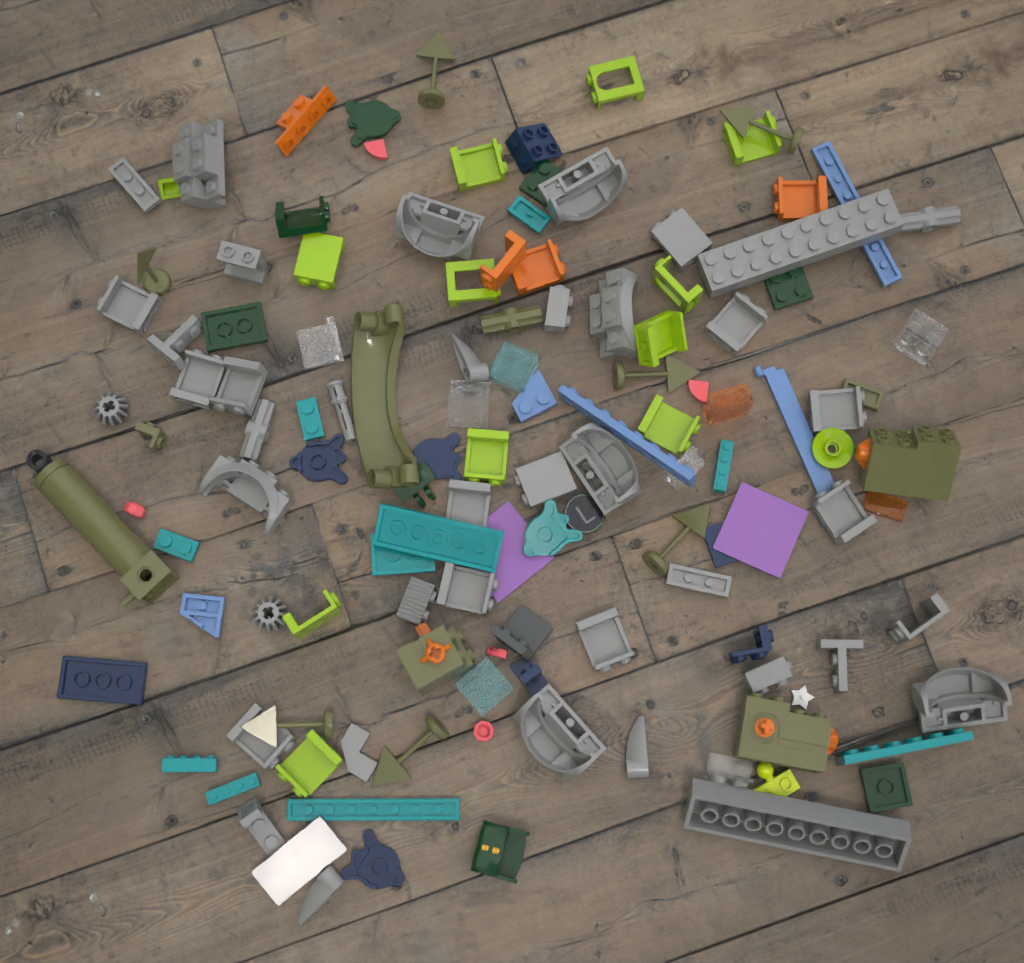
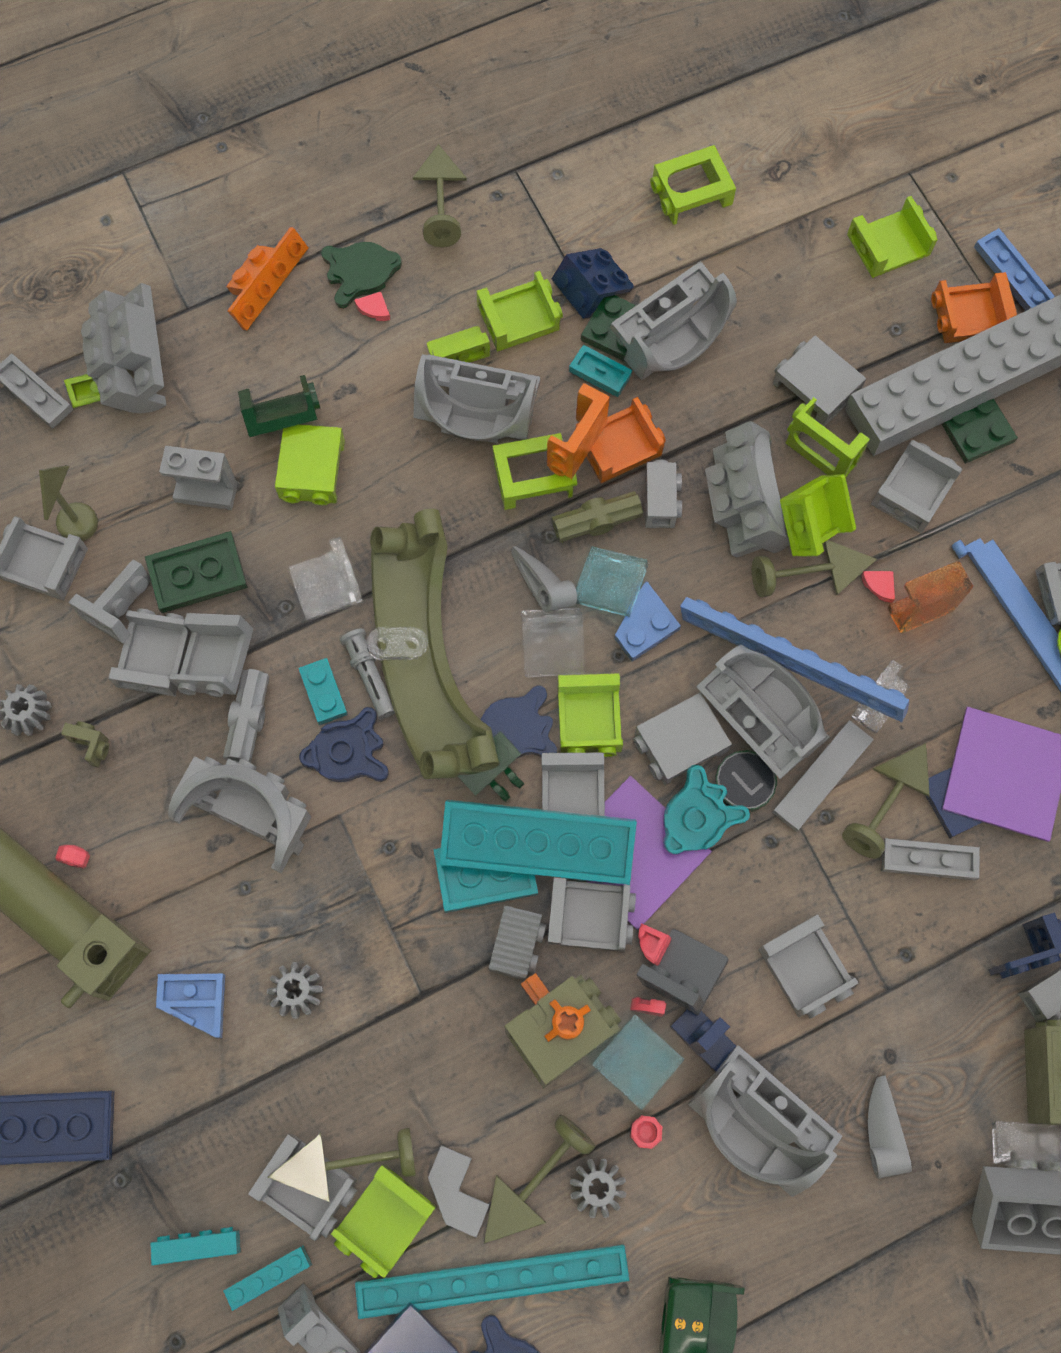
camera: 10 degrees left, 5 degrees down
teal plate [153,528,200,563] -> none
lime panel [282,589,342,639] -> none
lime panel [637,394,701,457] -> none
teal piece [712,439,734,494] -> none
olive piece [719,107,804,155] -> none
none -> clear plate [366,627,428,660]
none -> lime panel [427,326,490,363]
none -> light grey gear [570,1159,626,1218]
none -> coral tile [638,923,671,966]
none -> light grey tile [772,720,874,832]

